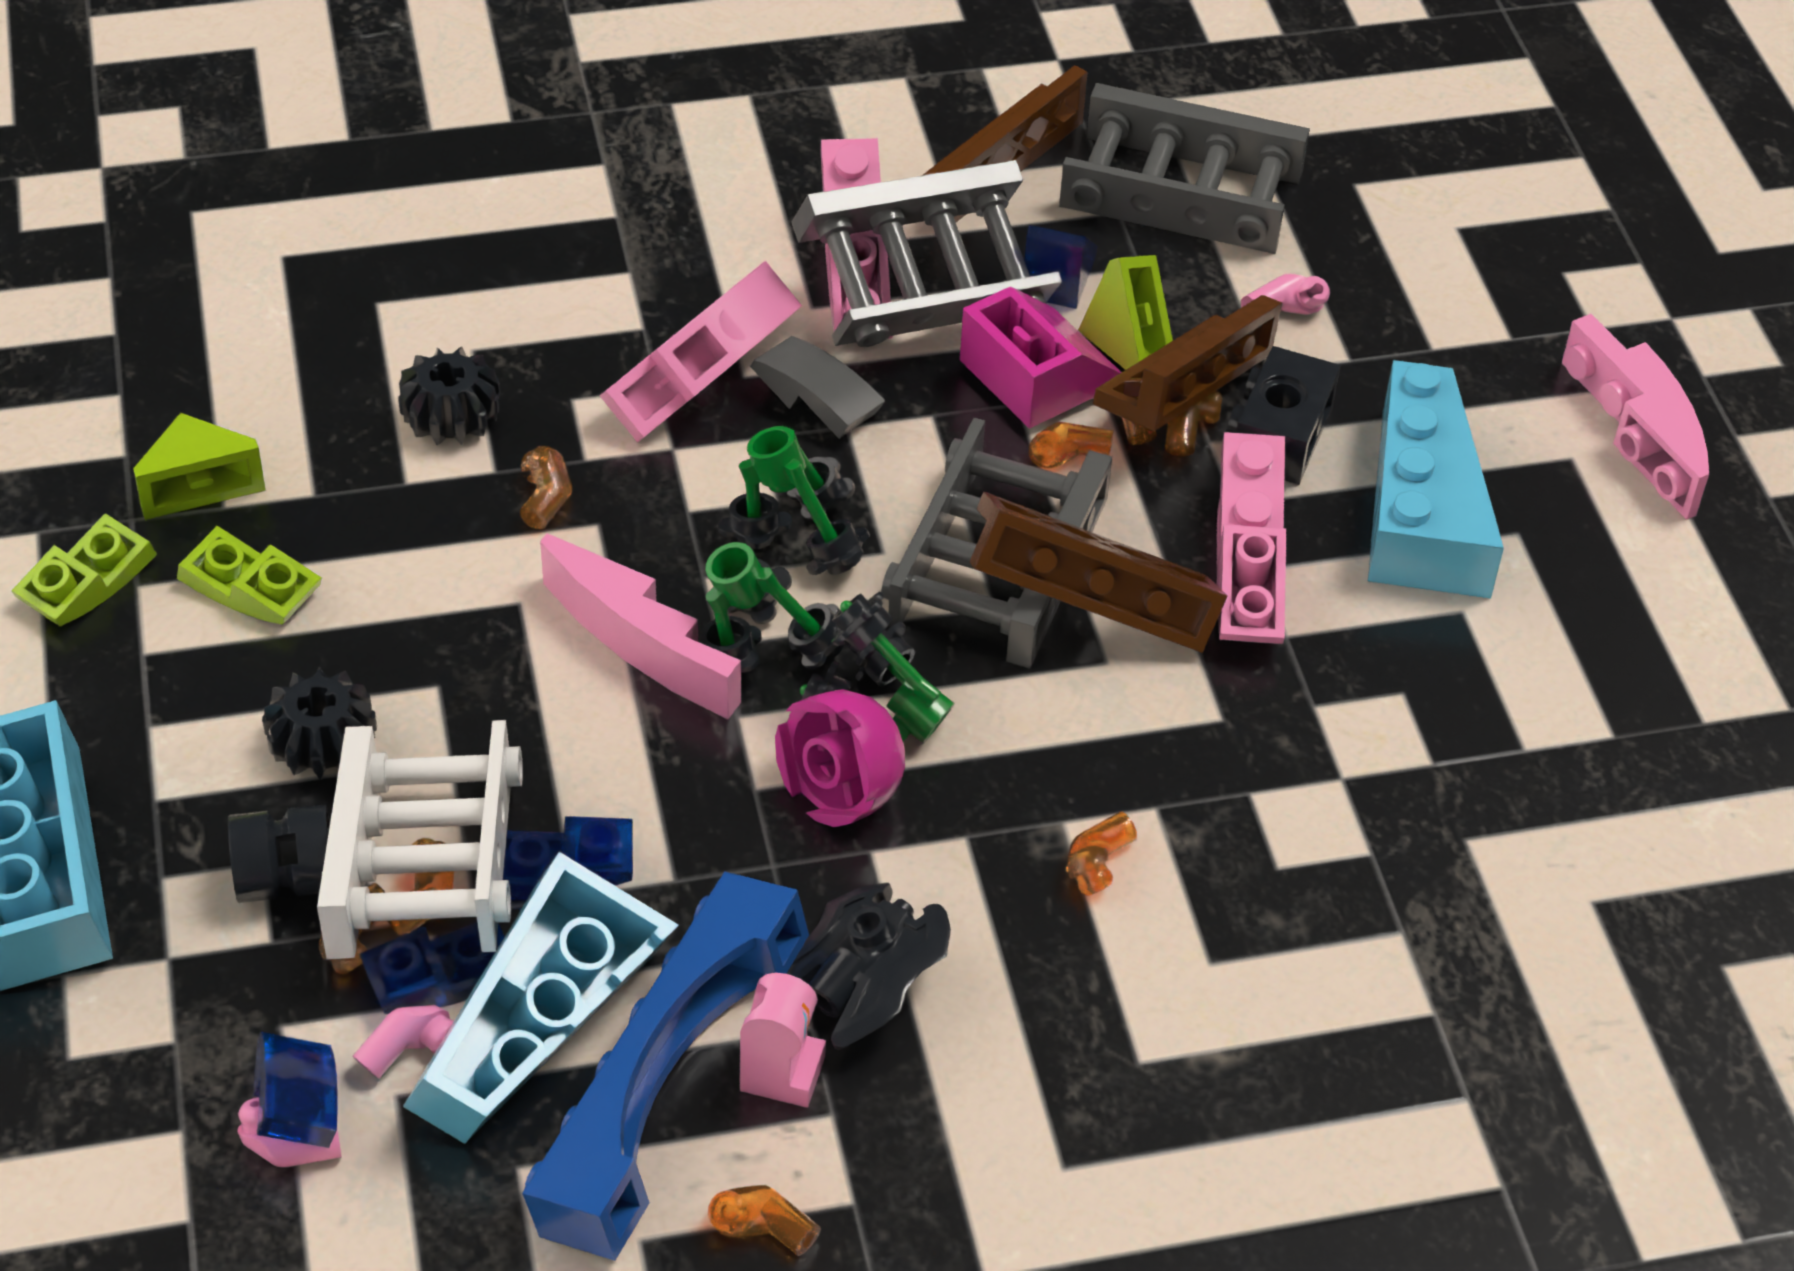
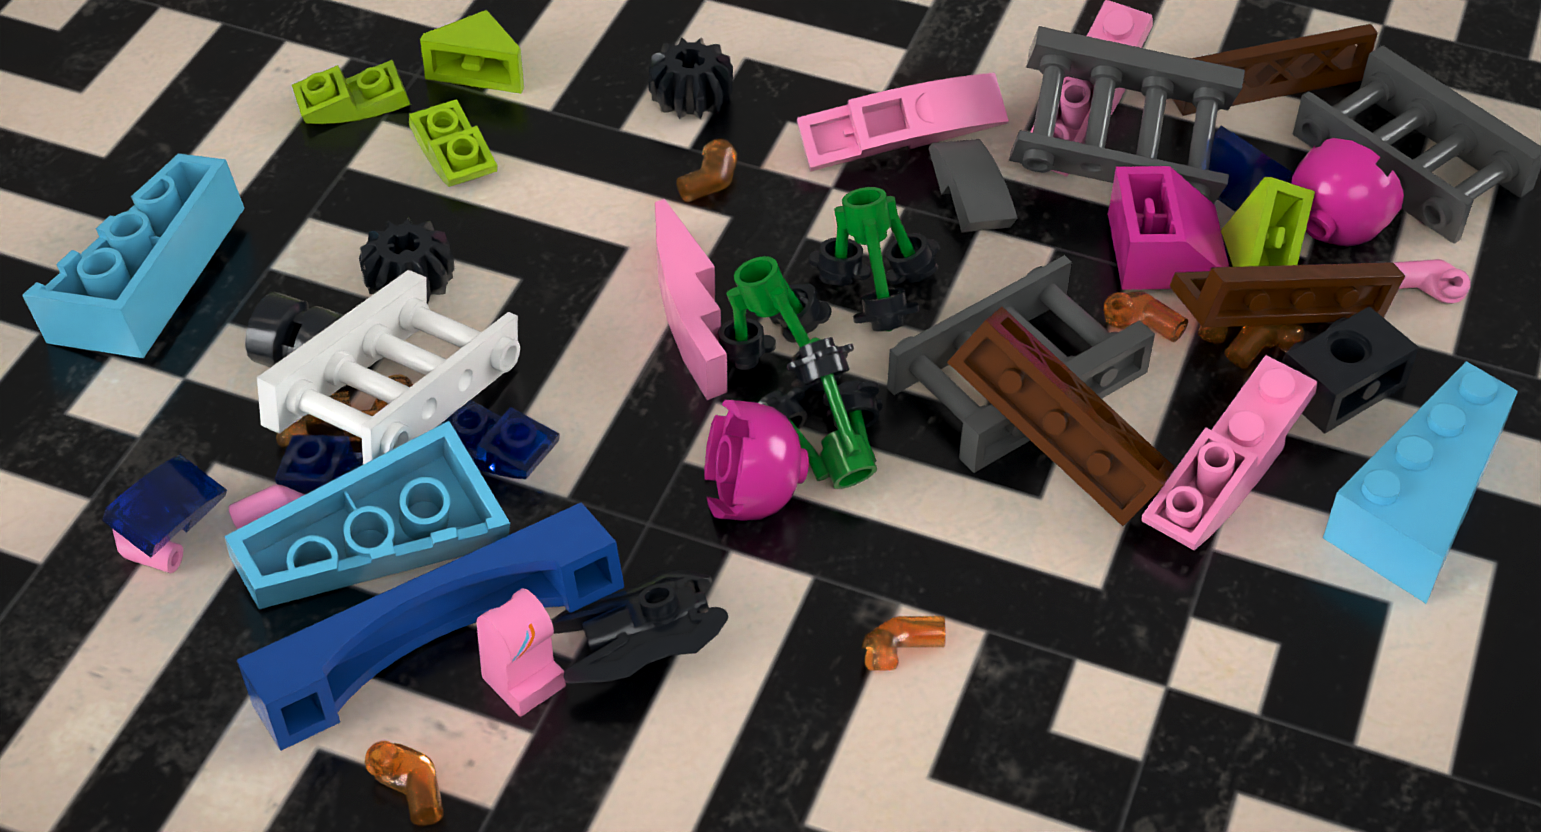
camera: 35 degrees right, 0 degrees up
none -> dark pink cylinder [1291,138,1404,247]

